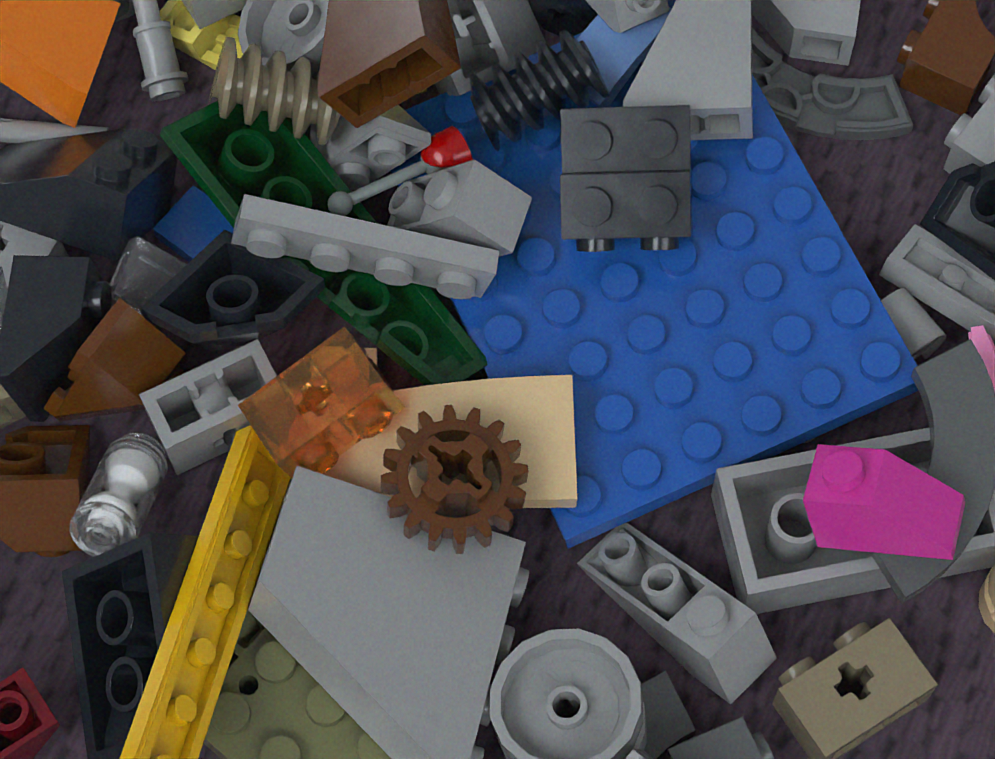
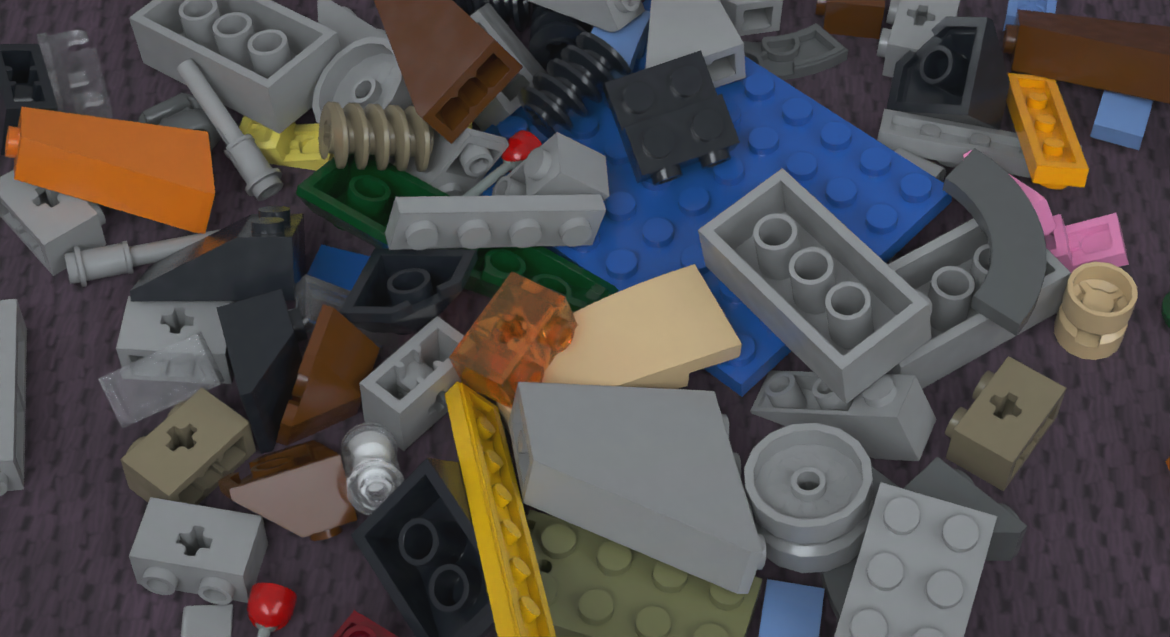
camera: 25 degrees left, 15 degrees down
reddish brown gear [380,405,529,554] -> none
dark pink slope [803,444,966,560] -> none
none -> light grey brick [698,168,931,404]

